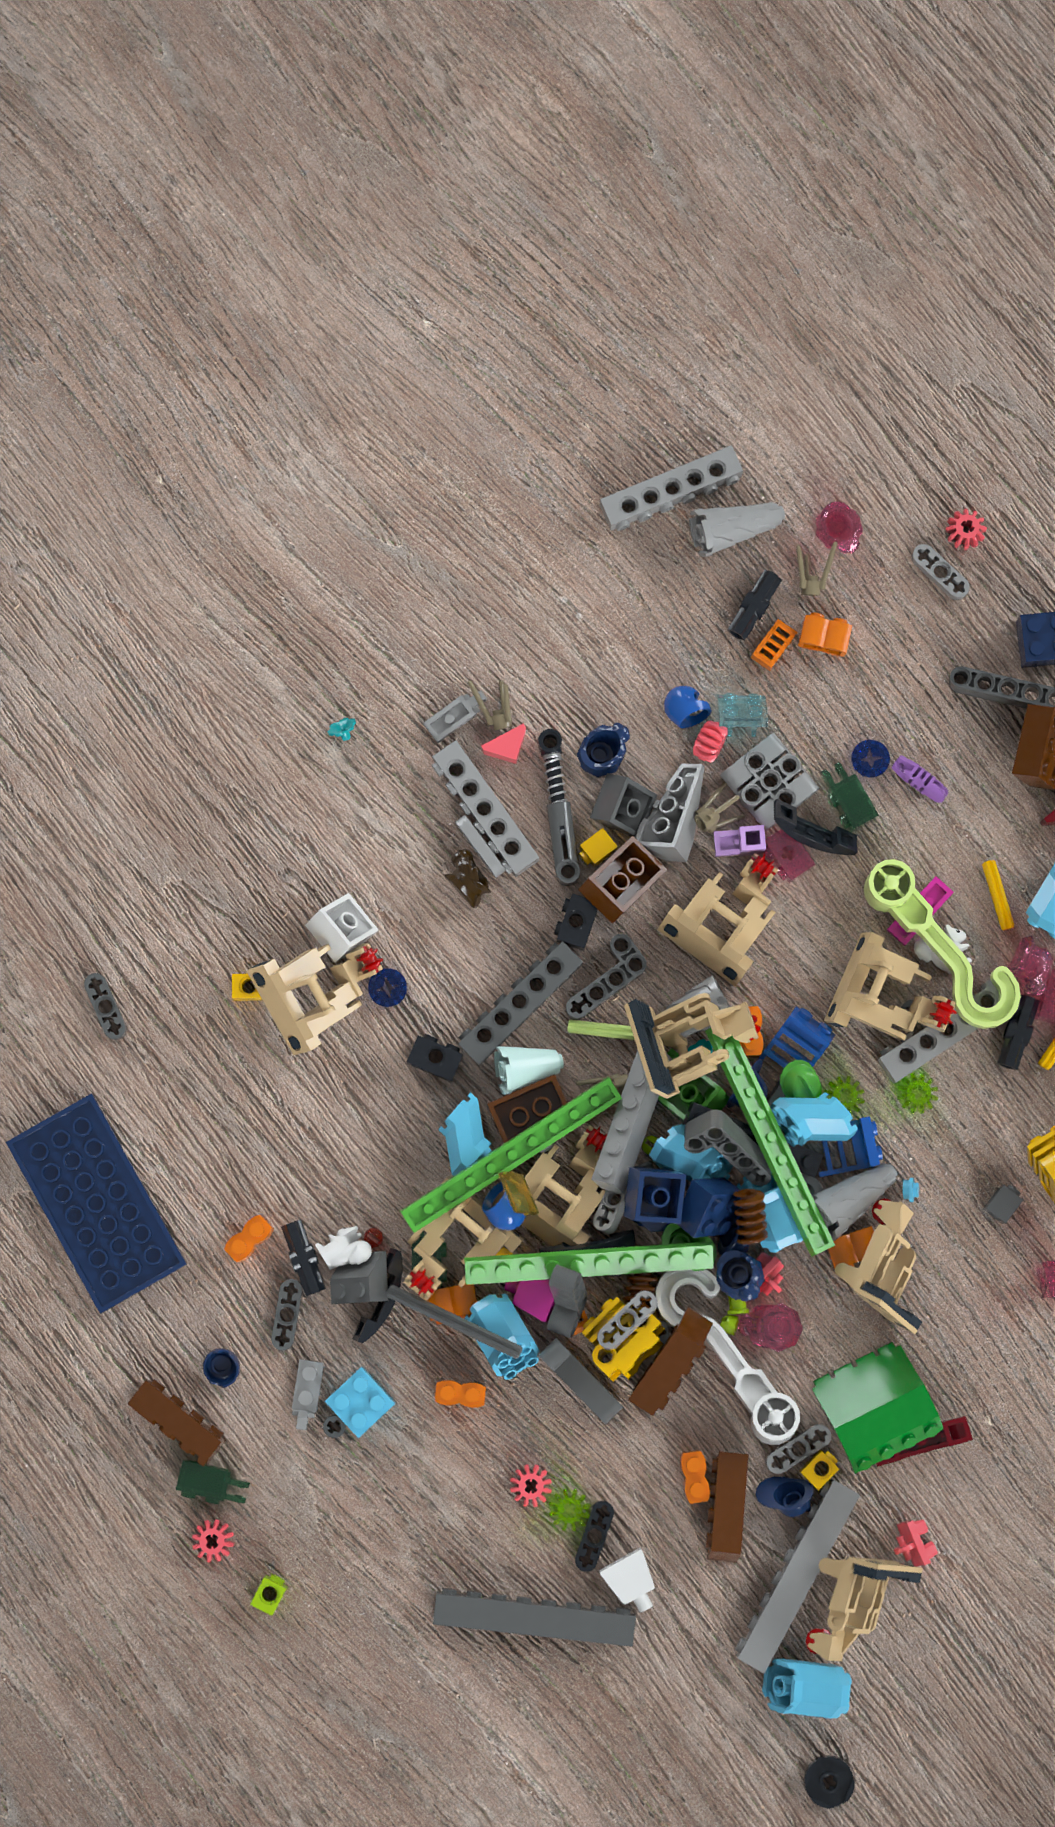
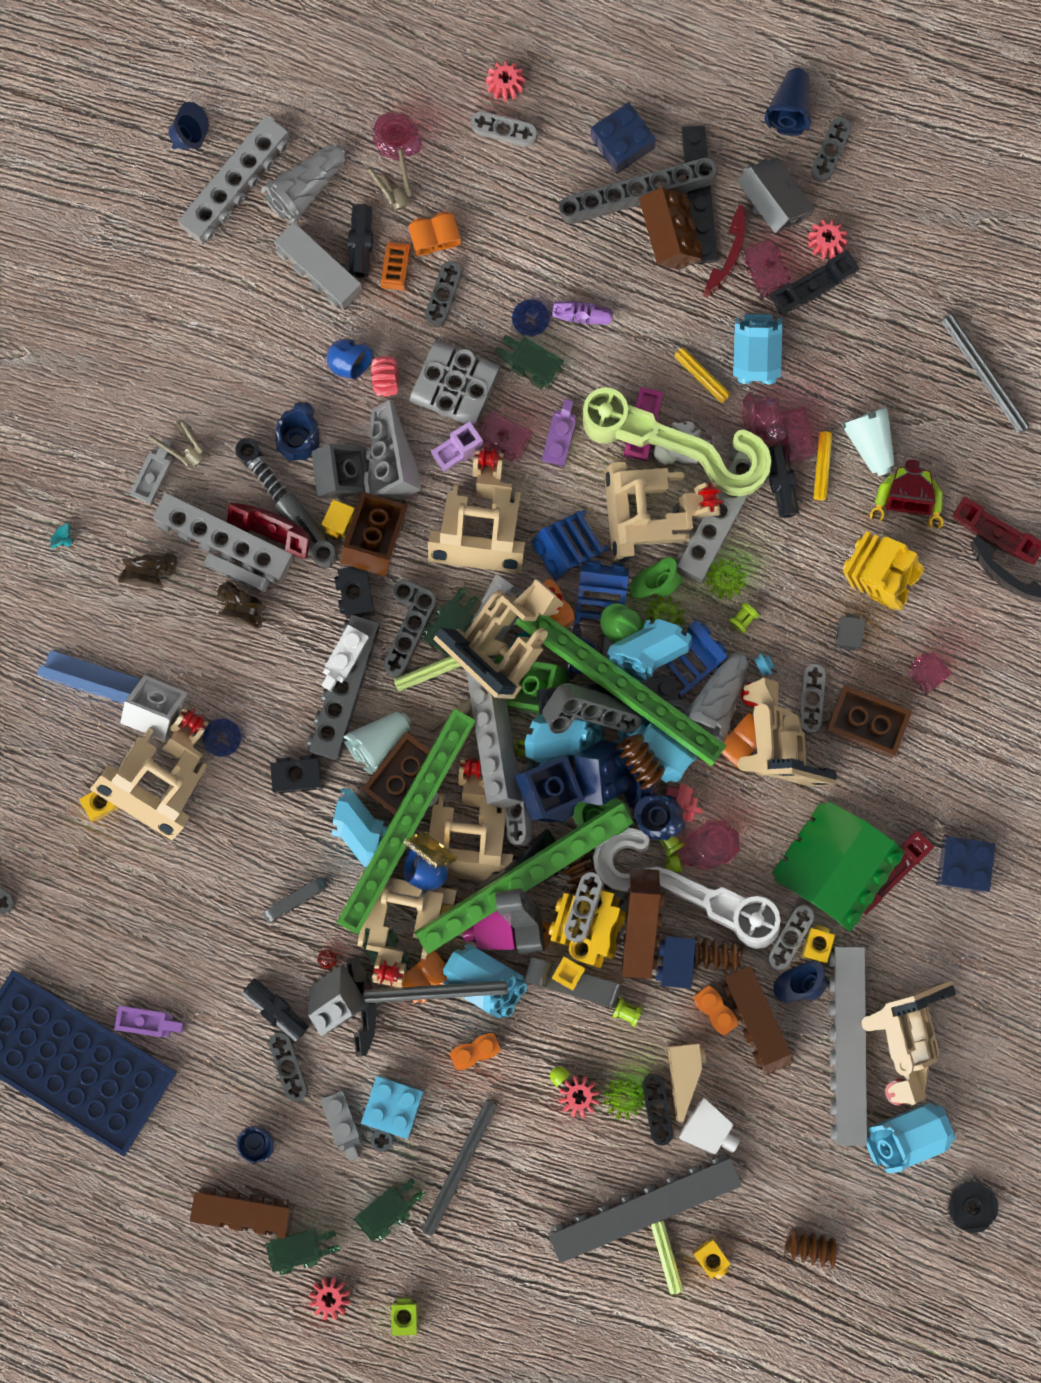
camera: 25 degrees left, 0 degrees up
orange brick [224,1215,274,1263] -> none
white animal [315,1226,372,1270] -> none
coral slope [481,723,526,764] -> none
dark tan plant [694,781,745,833] -> none
clear light blue plate [717,693,768,737] -> none
black slope [774,799,858,855] -> none
coral hips [894,1520,938,1566] -> none
none -> medium blue panel [37,651,140,704]
none -> medium lavender hinge [114,1005,185,1037]
none -> dark brown piece [118,553,177,589]
none -> dark blue piece [168,102,209,150]
none -> dark red slope [227,502,310,560]
none -> dark grey beam [262,877,328,924]
none -> light grey brick [274,222,363,310]
none -> white hinge [322,625,370,692]
none -> clear green hinge [354,1178,425,1242]
none -> clear green hinge [422,587,479,658]
none -> dark grey axle [422,1099,497,1236]
none -> dark grey beam [425,261,462,328]
none -> blue plate [531,509,609,581]
none -> medium lavender hinge [542,399,576,467]
none -> lime hinge [550,1066,571,1087]
none -> yellow brick [551,957,585,991]
none -> lime bush [612,997,643,1027]
none -> bright green piece [629,557,683,598]
none -> yellowish green axle [651,1220,683,1294]
none -> dark blue brick [655,936,696,989]
none -> tan slope [667,1043,706,1122]
none -> yellow brick [692,1237,731,1279]
none -> reddish brown piece [694,936,744,973]
none -> lime bush [728,602,760,634]
none -> reddish brown piece [783,1228,838,1270]
none -> light grey beam [800,664,826,734]
none -> reddish brown brick [824,685,912,759]
none -> dark blue brick [936,836,996,893]

